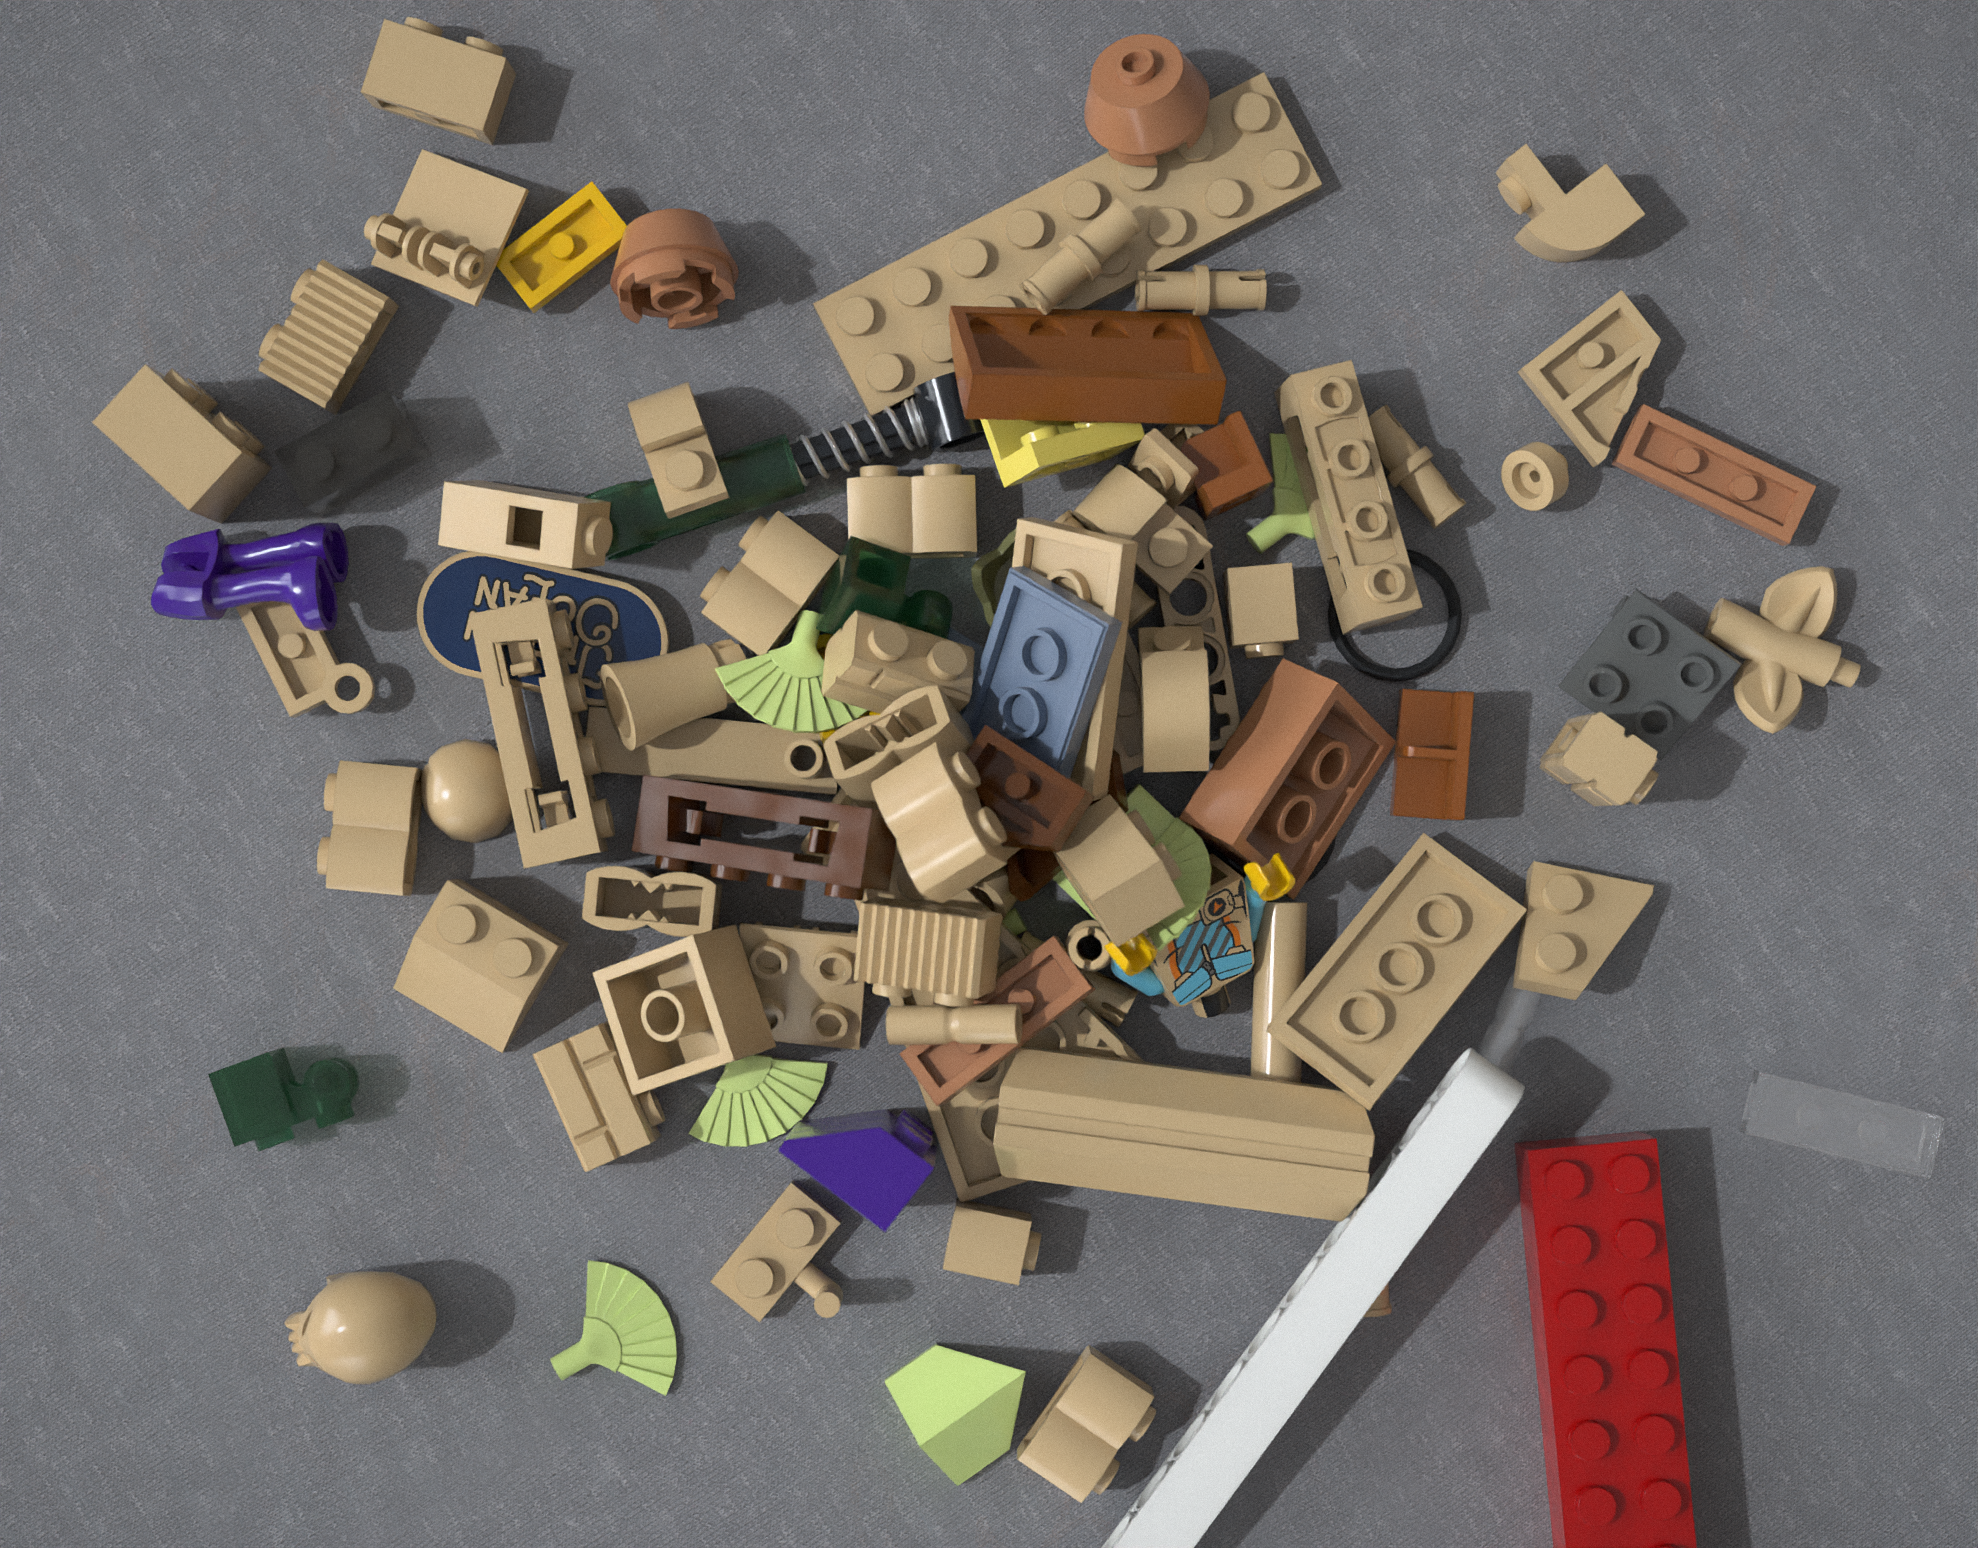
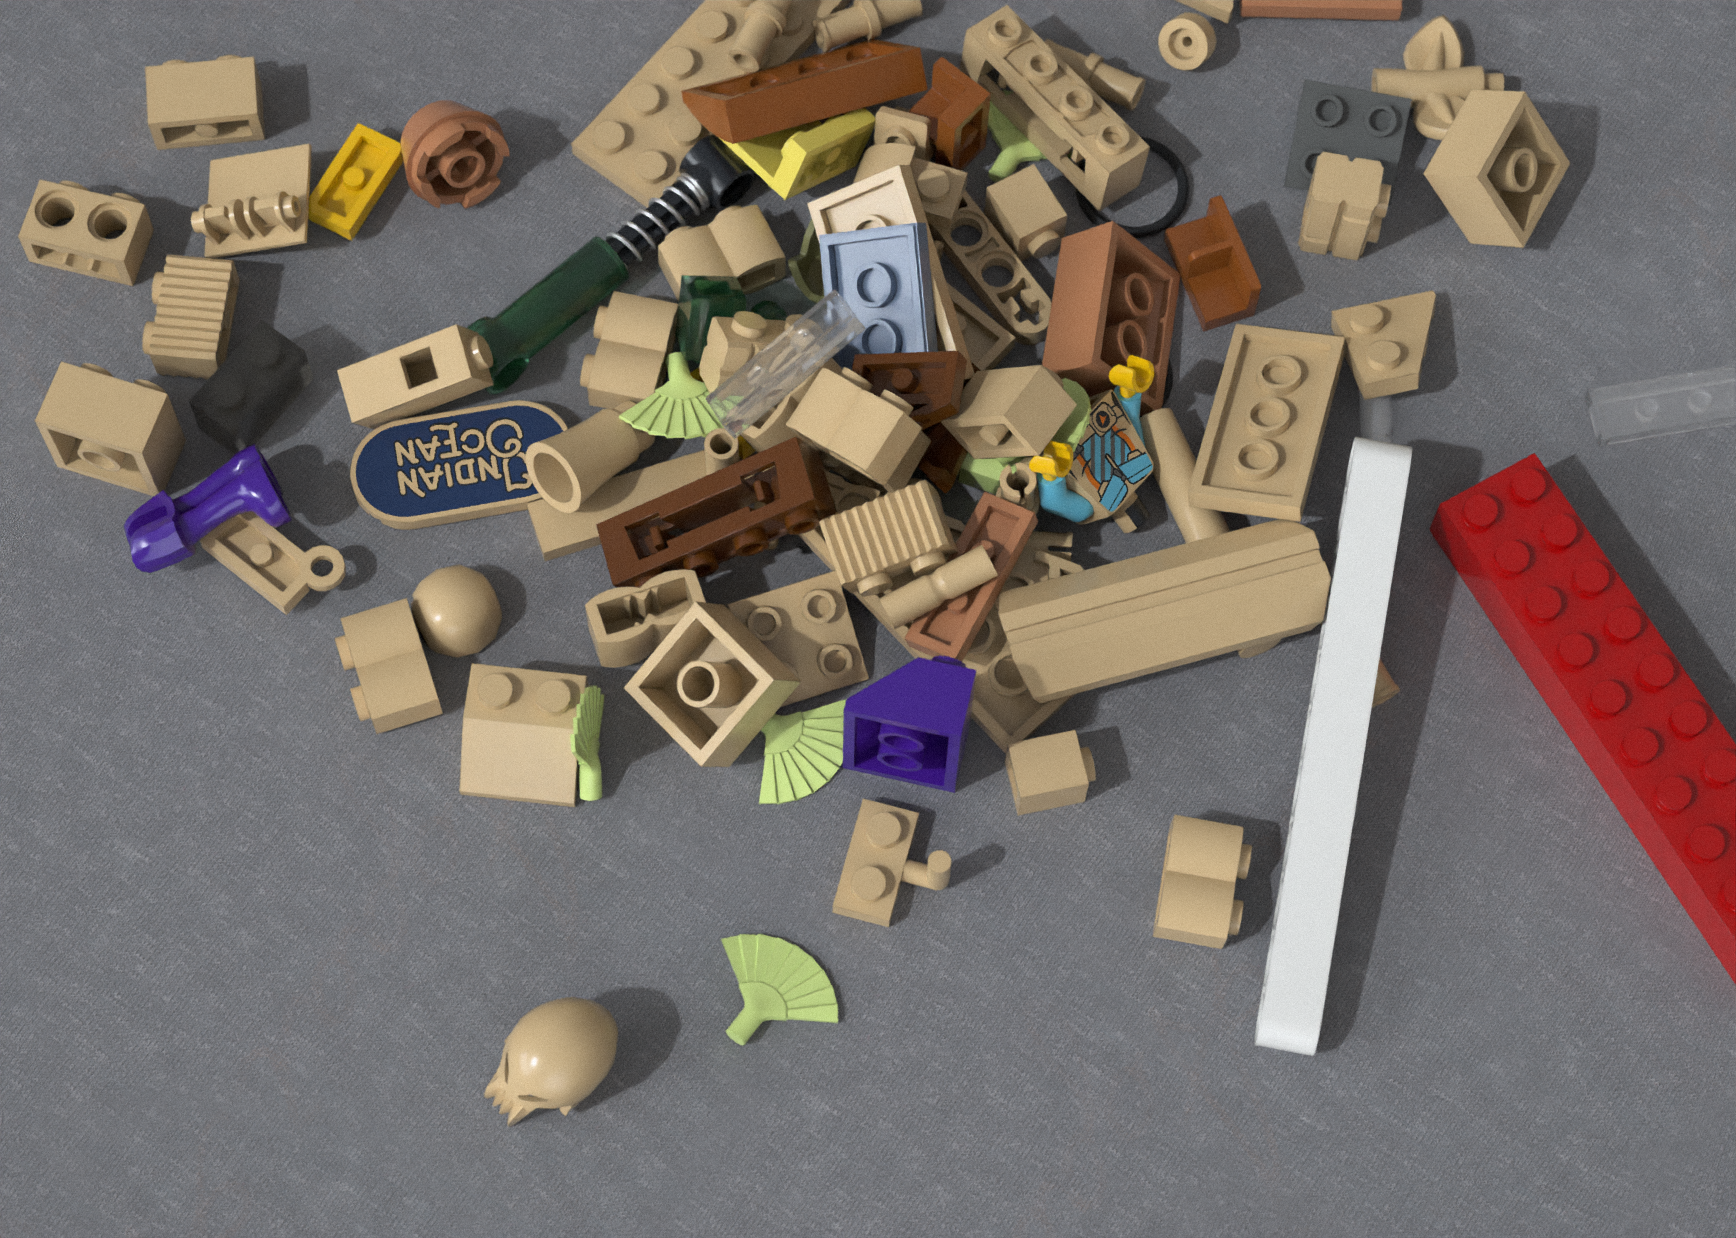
camera: 25 degrees left, 20 degrees down
clear green brick [208,1047,359,1152] -> none
tan brick [469,598,615,868] -> none
tan brick [533,1021,665,1172] -> none
tan brick [628,382,729,519] -> none
yellowish green slope [884,1343,1026,1486] -> none
tan brick [1138,626,1210,772] -> none
none -> tan brick [18,180,154,286]
none -> yellowish green hand [570,685,604,801]
none -> clear tile [705,289,866,439]
none -> tan brick [1423,89,1570,248]

